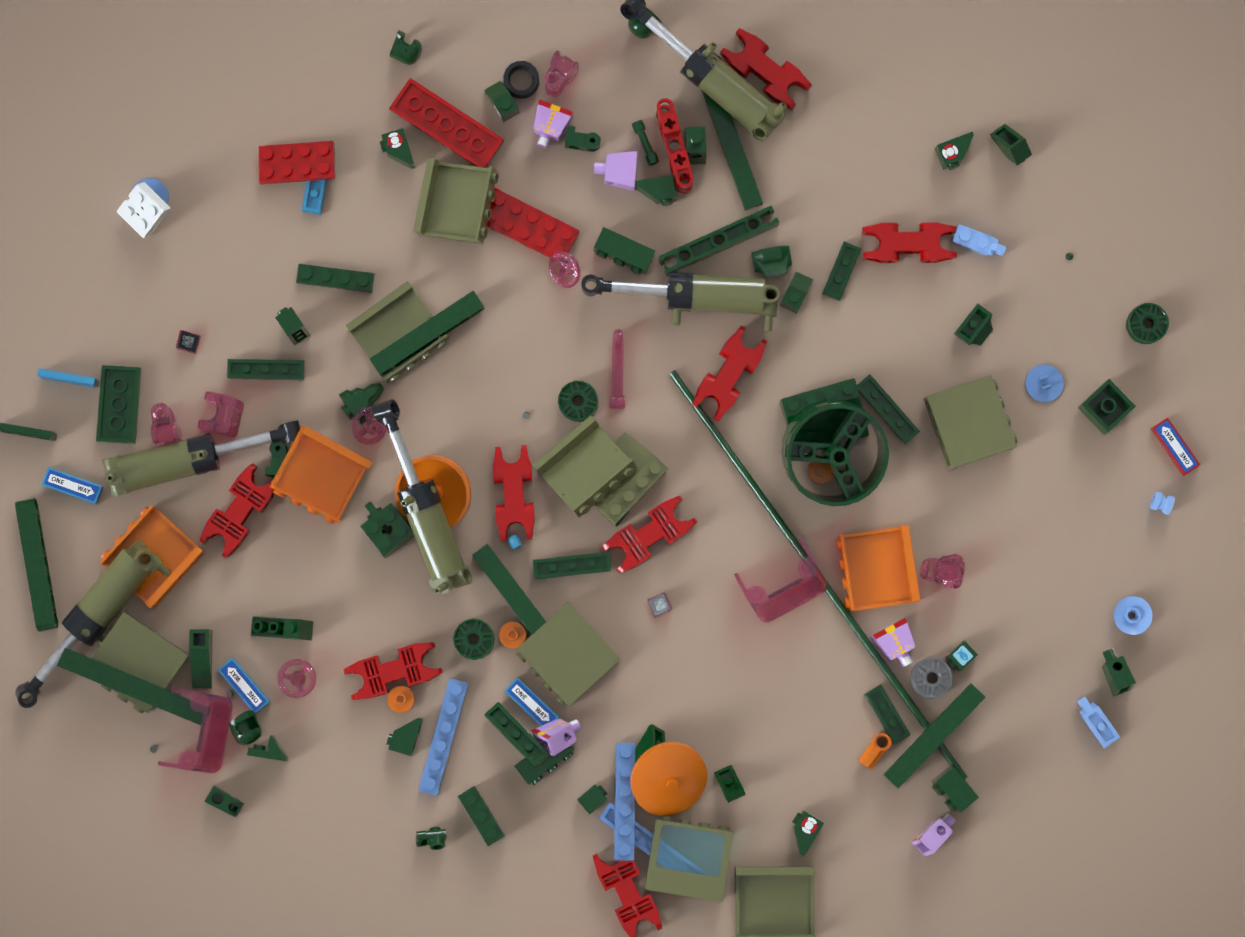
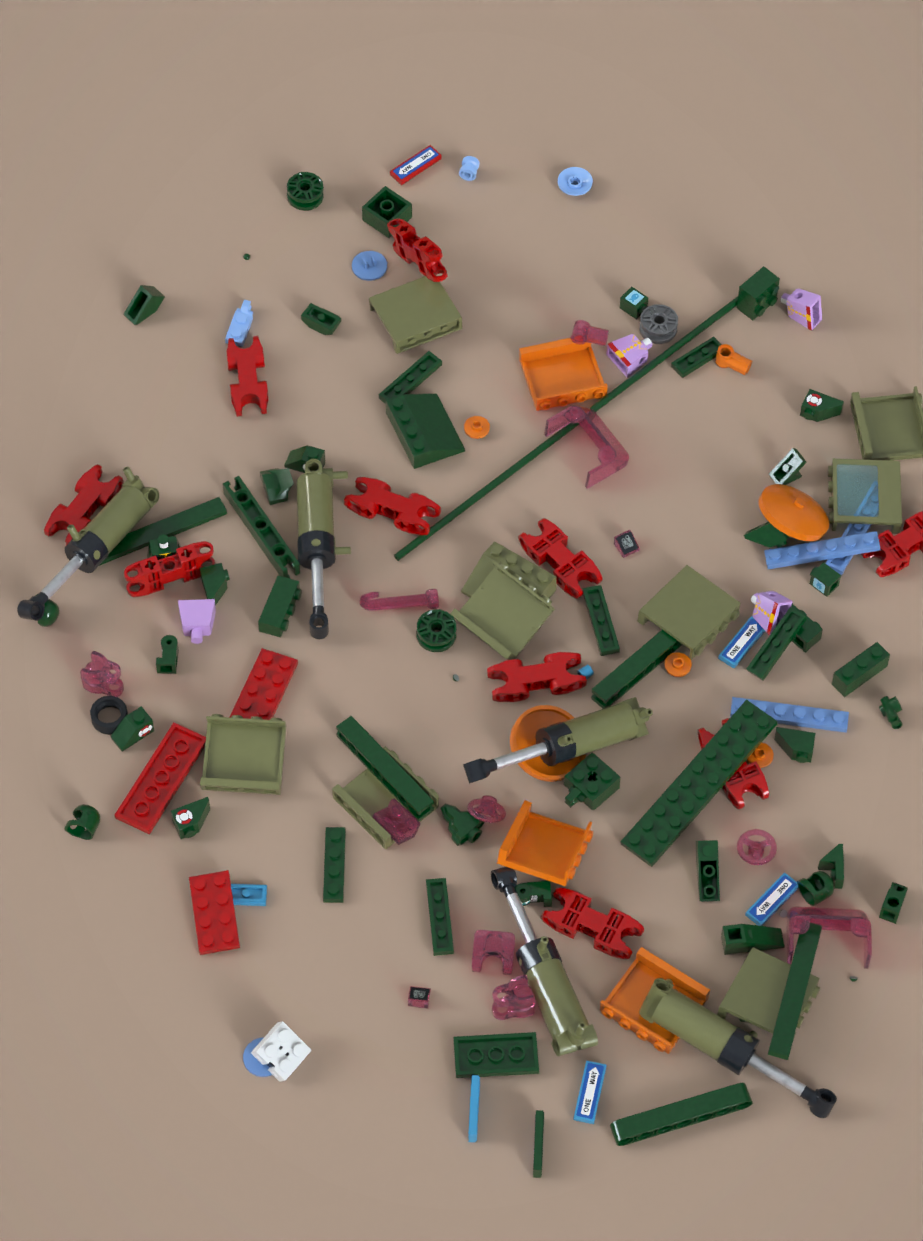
camera: 95 degrees left, 25 degrees down
dark green brick [275,307,310,345] -> none
dark green wheel [453,619,495,660] -> none
lavender torso [533,99,574,148] -> none
clear pink piece [549,251,580,288] -> none
dark green bar [632,120,659,166] -> none
dark green wheel [781,399,889,506] -> none
dark green tile [822,241,861,301] -> none
dark green piece [884,683,986,788] -> none
clear pink piece [920,554,965,589] -> none
dark green slope [935,132,974,170] -> none
light blue hinge [1077,697,1120,748] -> none
dark green torso [1102,648,1136,697] -> none
none -> clear pink bracket [373,798,420,845]
none -> red piece [387,219,448,282]
none -> clear pink piece [570,320,609,346]
none -> dark green plate [620,699,777,867]

